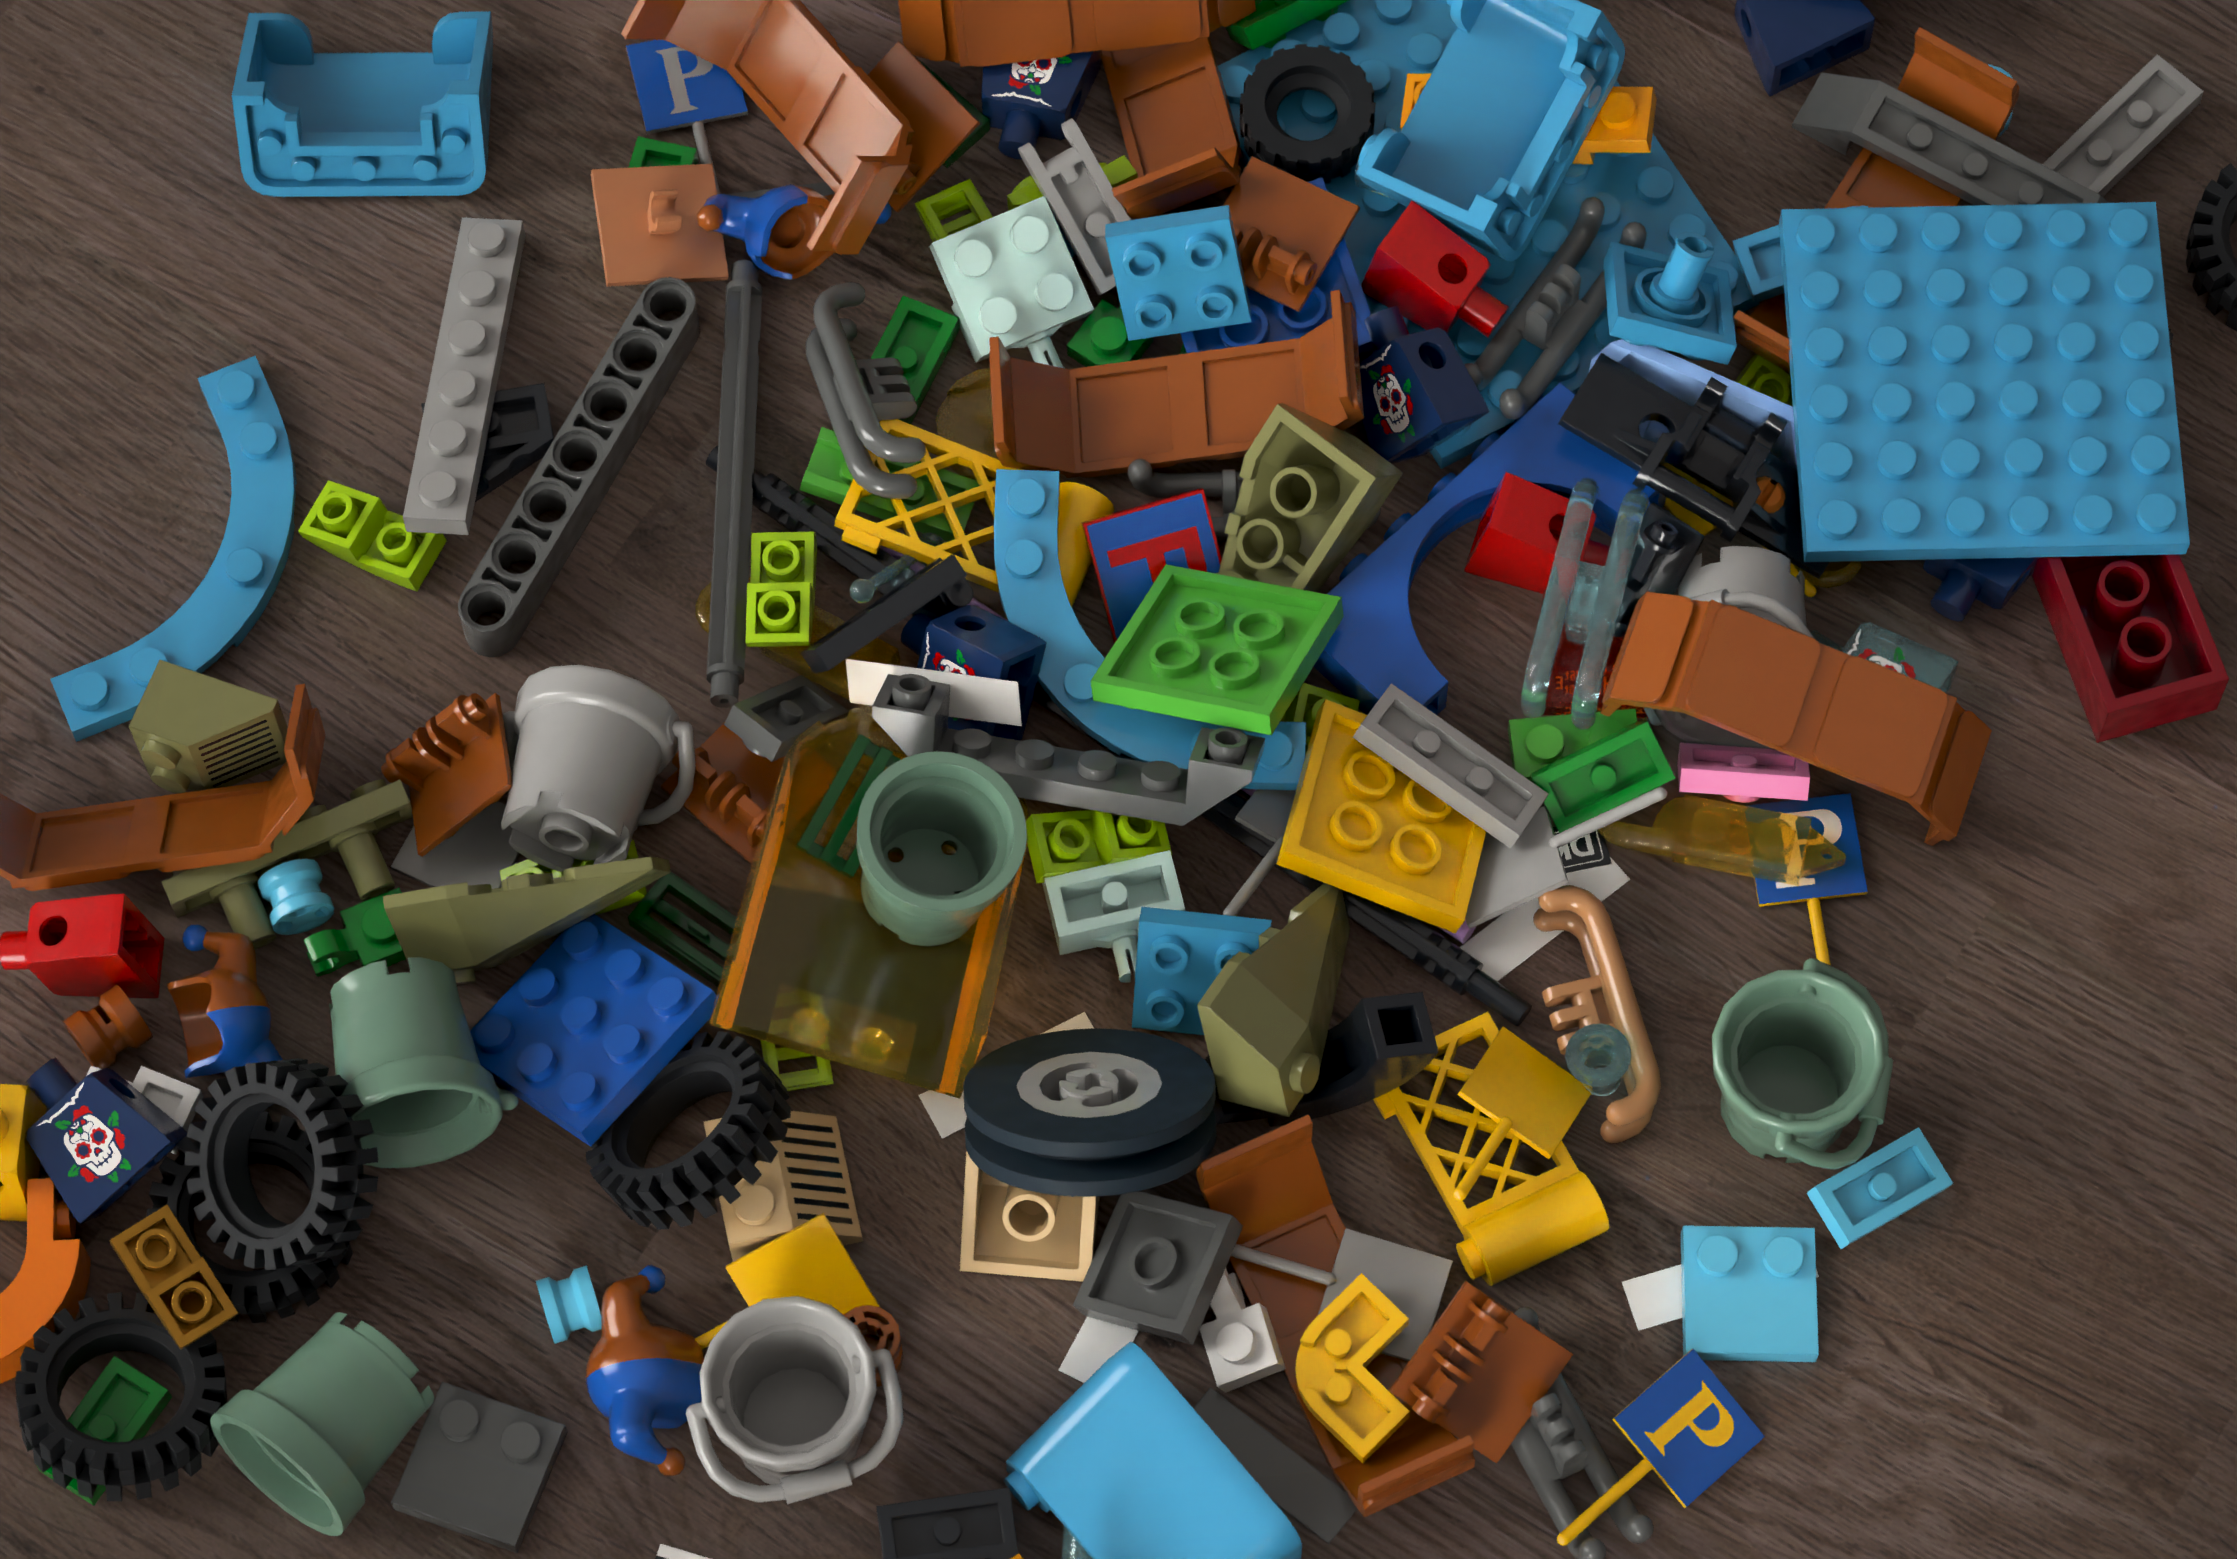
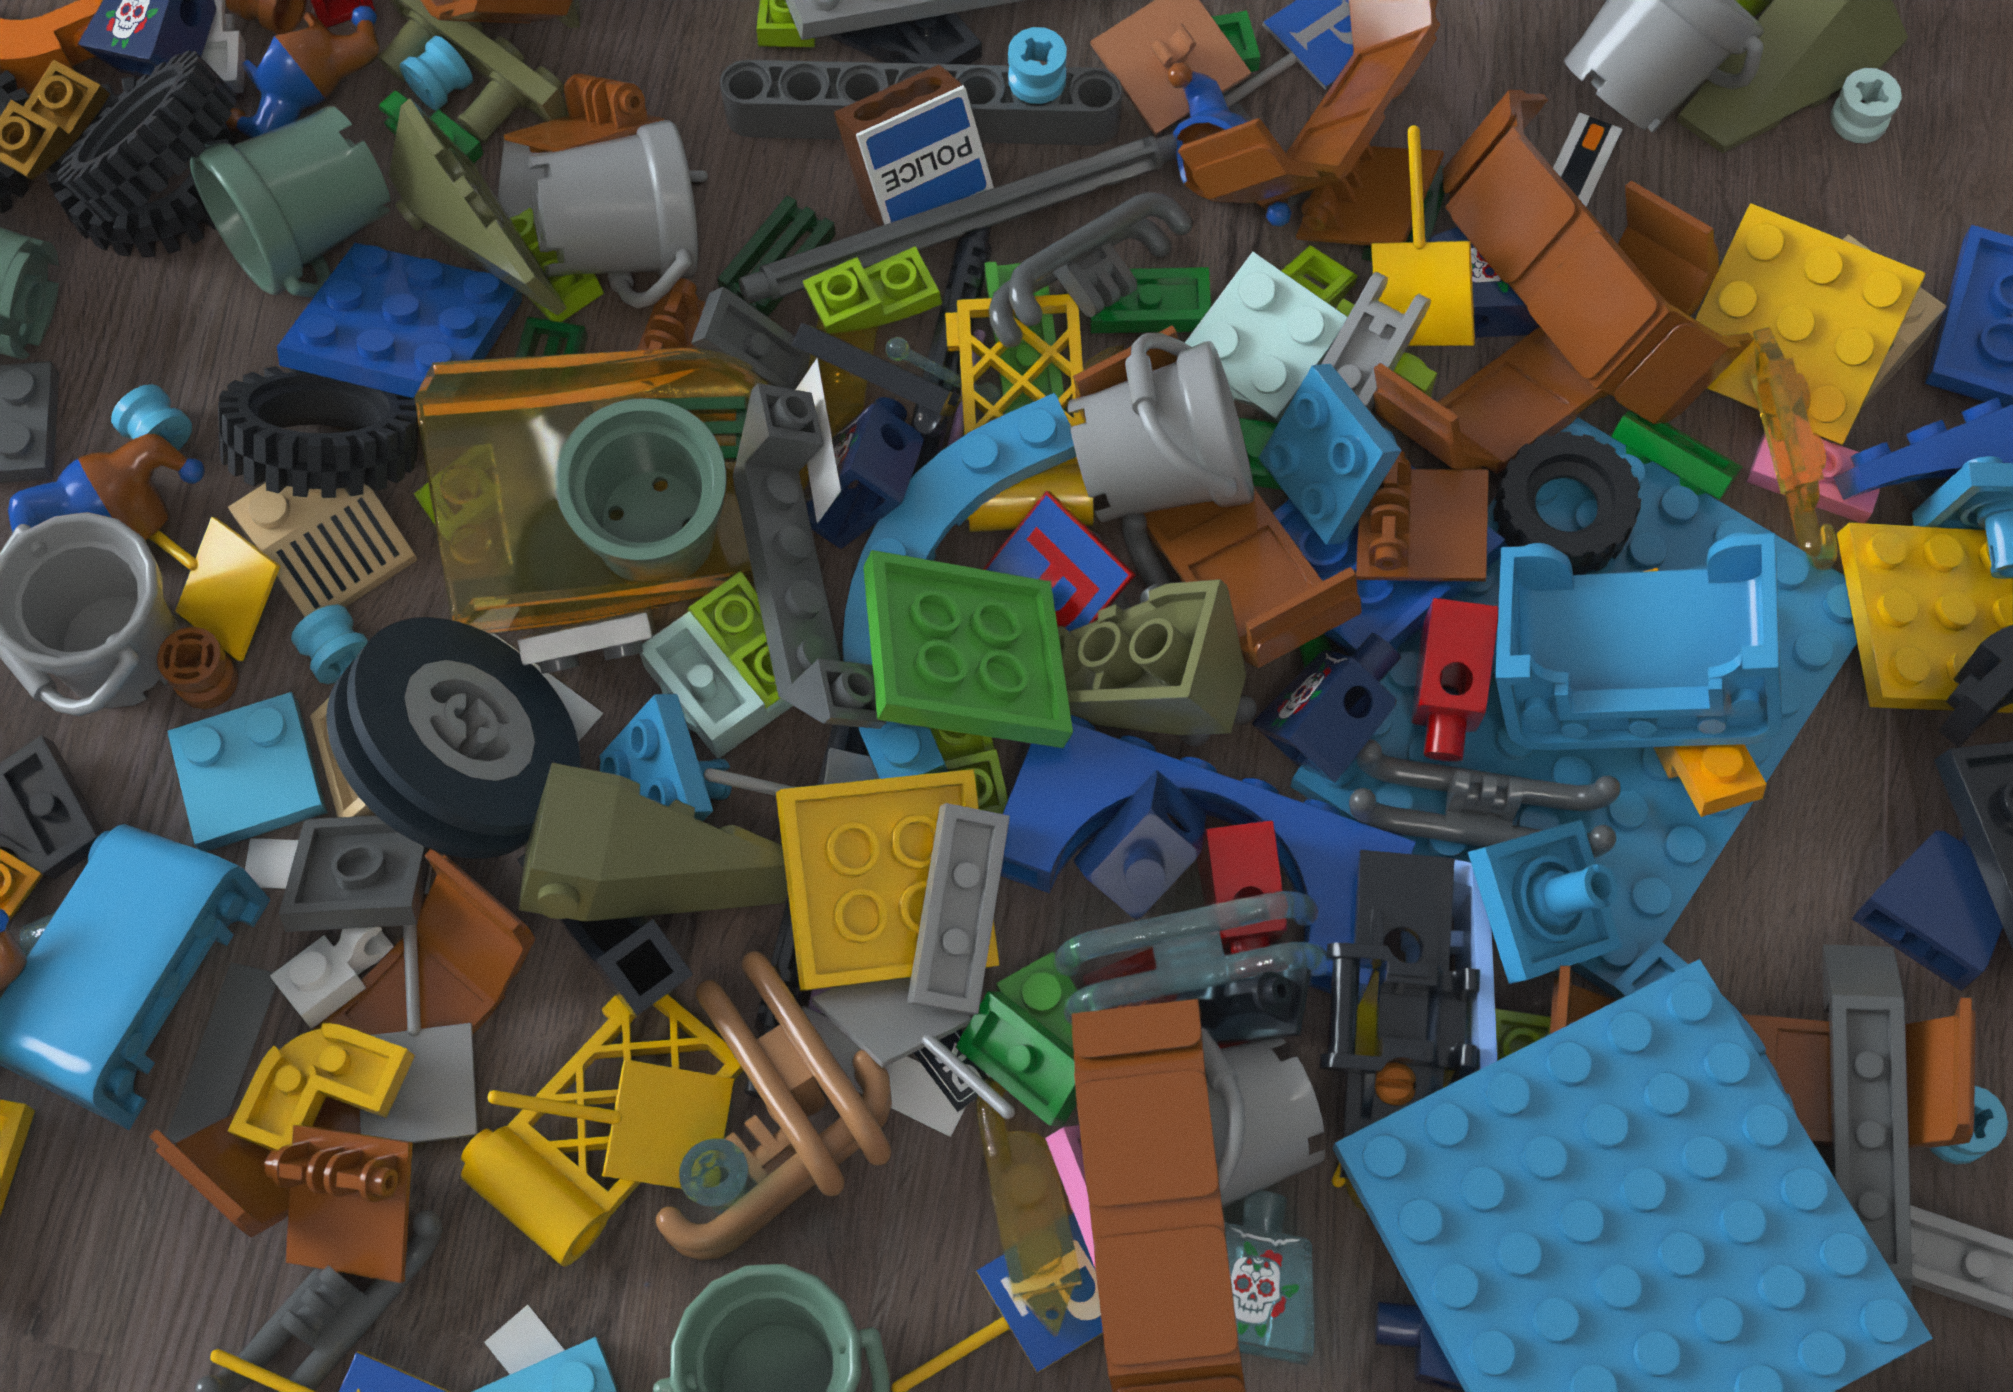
camera: 65 degrees right, 0 degrees up
none -> medium azure plate [167,692,327,852]
none -> medium azure wheel [291,604,369,684]
none -> plate [517,608,657,674]
none -> medium nougat piece [696,951,892,1197]
none -> dark green tile [717,195,836,317]
none -> piece [834,64,994,227]
none -> medium azure wheel [1008,27,1067,104]
none -> light grey piece [1068,333,1254,522]
none -> dark blue torso [1074,770,1206,920]
none -> yellow piece [1371,125,1475,346]

